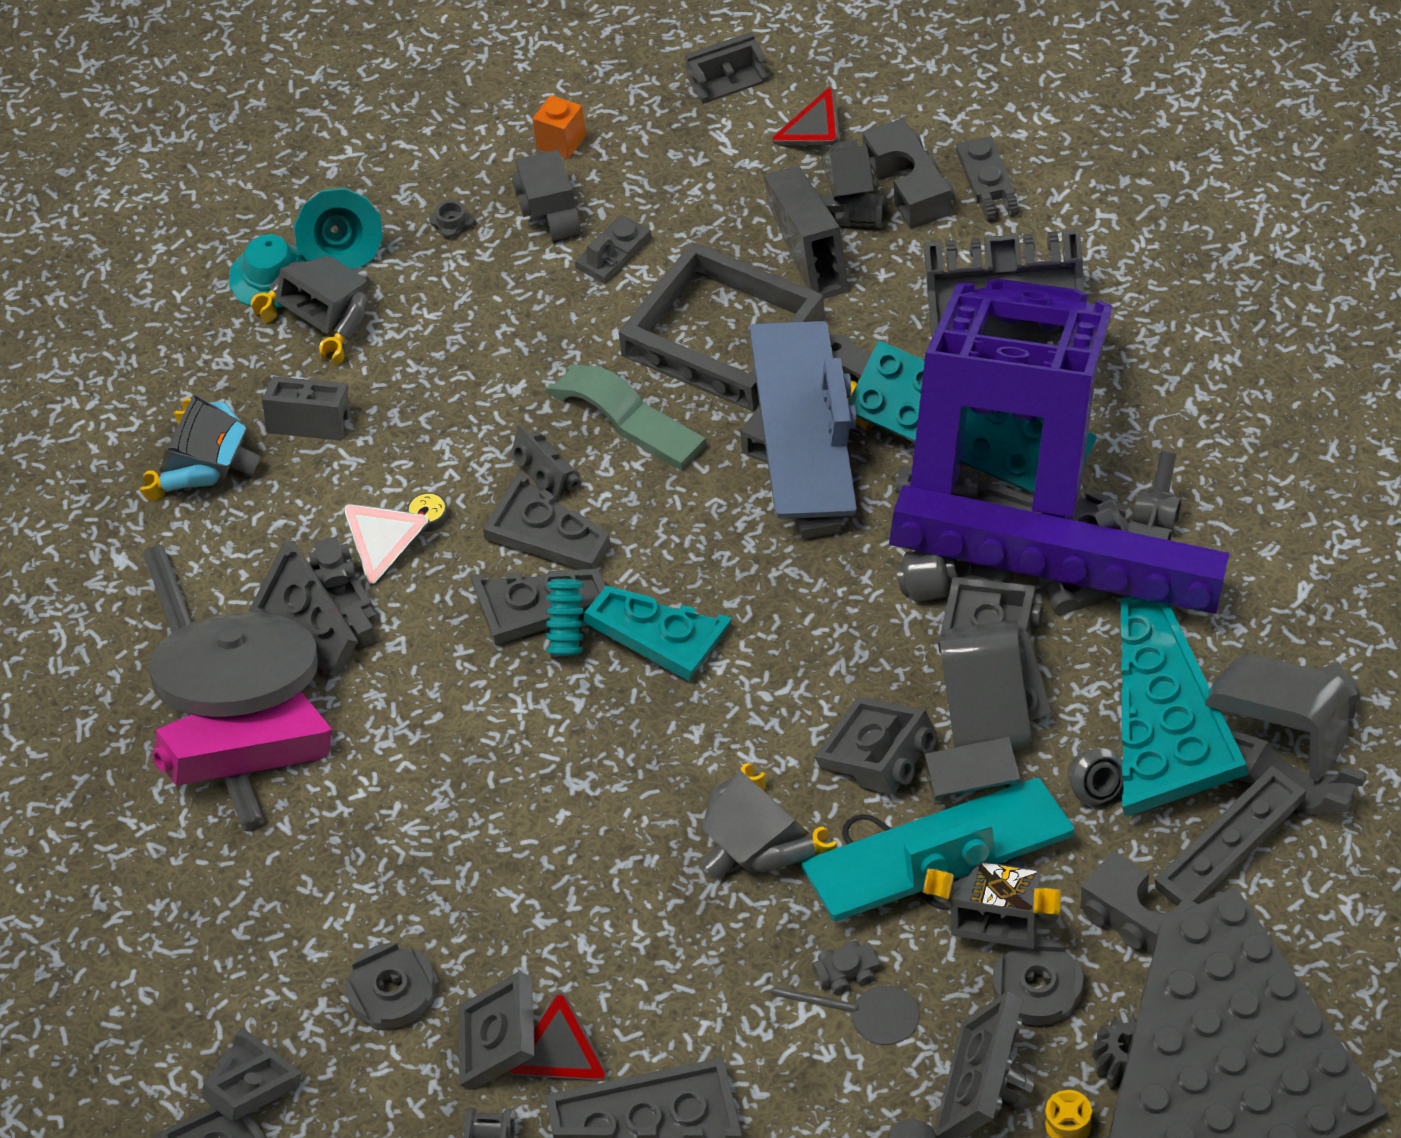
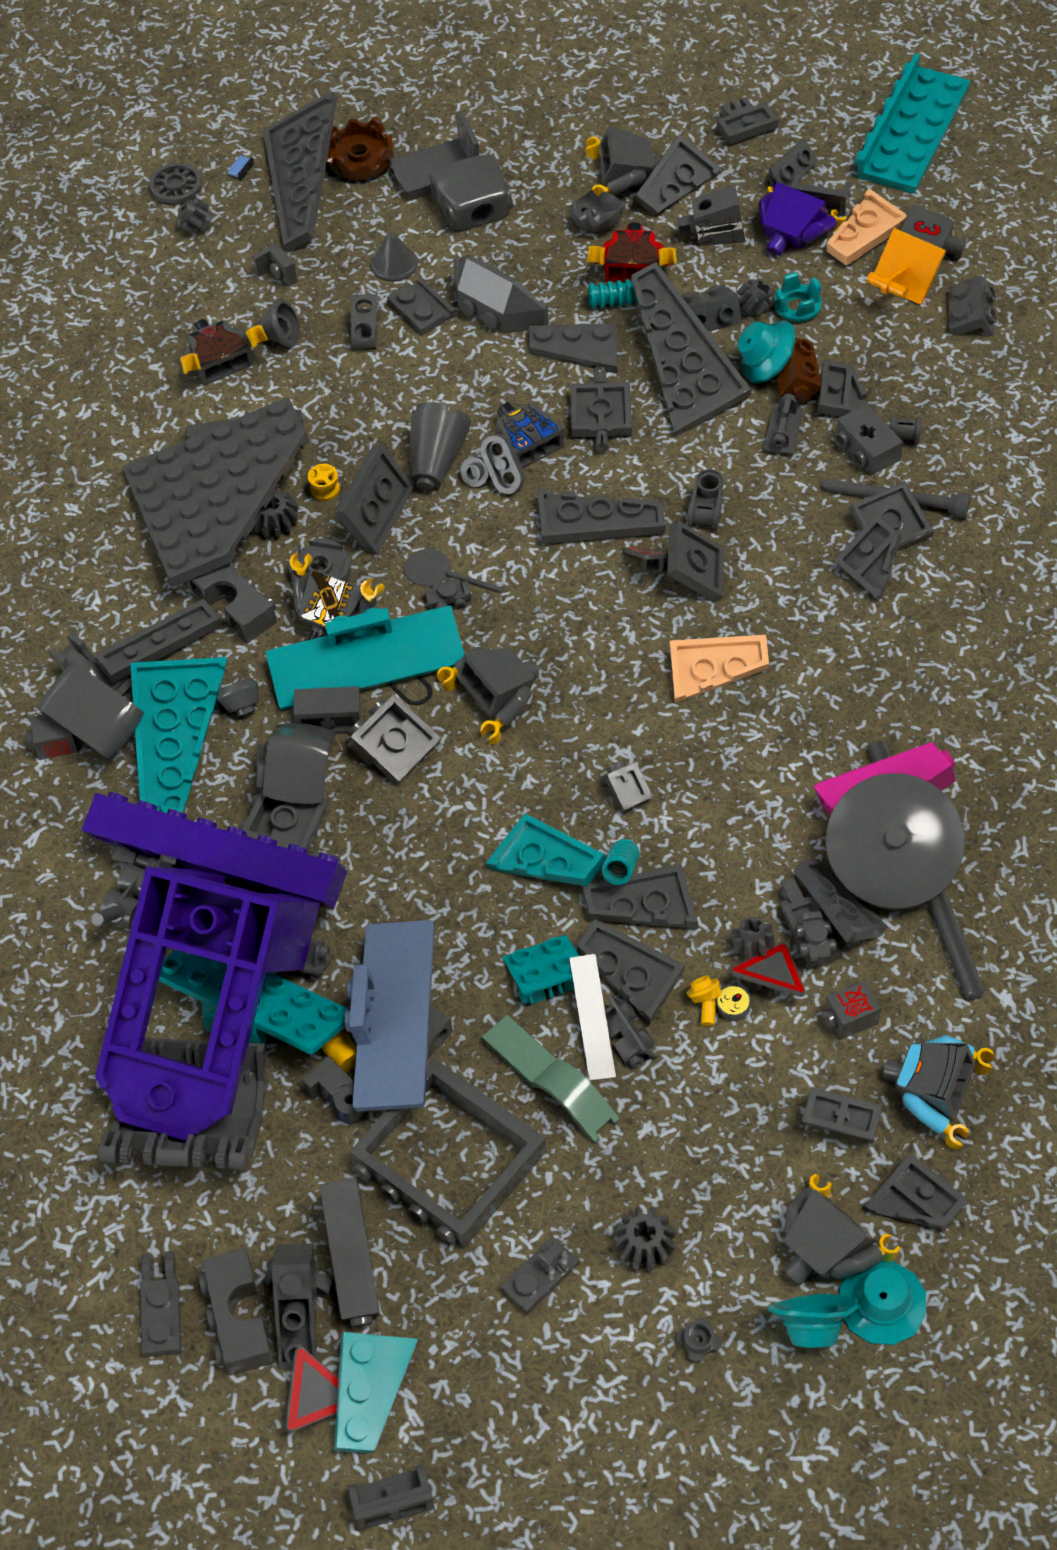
camera: 175 degrees left, 5 degrees up
dark grey plate [345,943,436,1030] -> none
dark grey hinge [511,150,581,241] -> none
orange brick [532,95,586,159] -> none
none -> teal wing [334,1332,418,1453]
none -> teal hinge [502,935,579,1006]
none -> white sticker [570,954,616,1080]
none -> bracket [601,760,653,813]
none -> dark grey gear [614,1206,676,1272]
none -> light nougat wing [670,635,769,703]
none -> yellow plate [687,975,722,1027]
none -> dark grey gear [731,917,775,959]
none -> dark grey brick [822,981,881,1040]
none -> dark grey wing [865,1153,968,1231]

